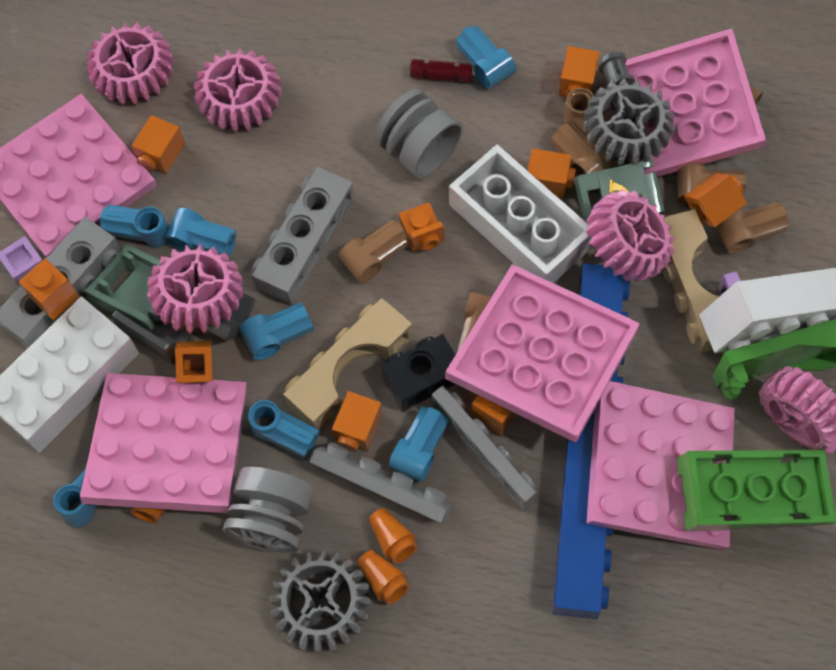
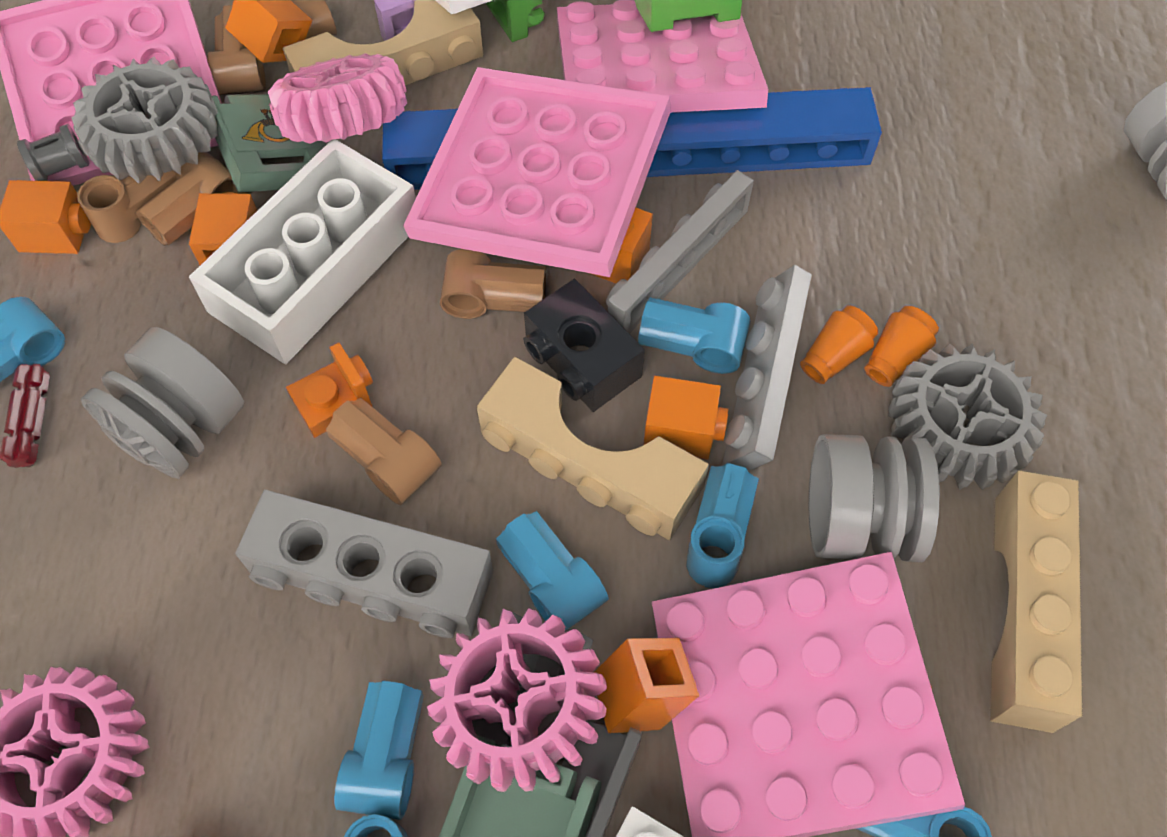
camera: 105 degrees left, 5 degrees down
none -> tan arch [990,471,1082,733]

